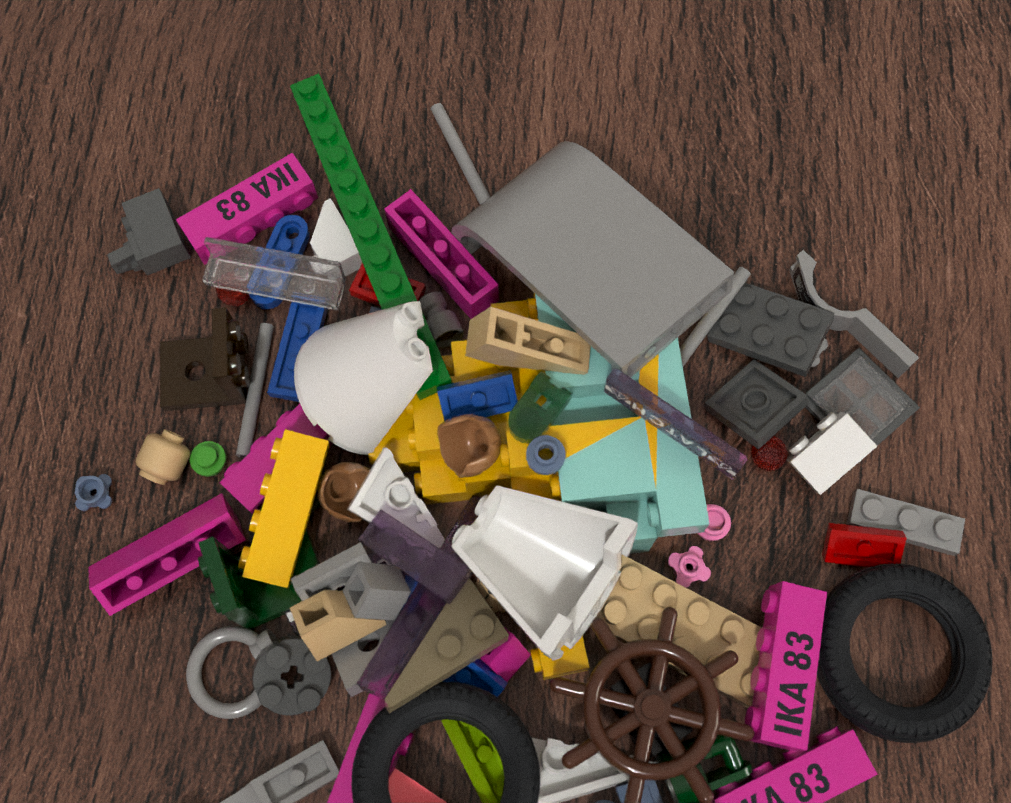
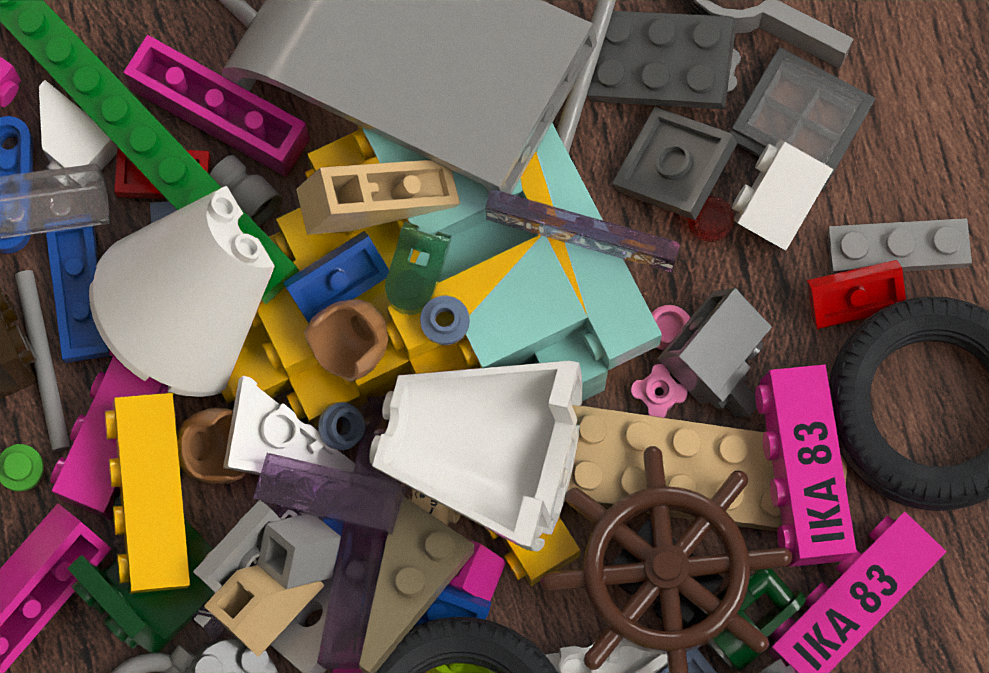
camera: 20 degrees left, 5 degrees up
none -> sand blue plate [318,402,365,450]
none -> hinge [657,288,772,418]

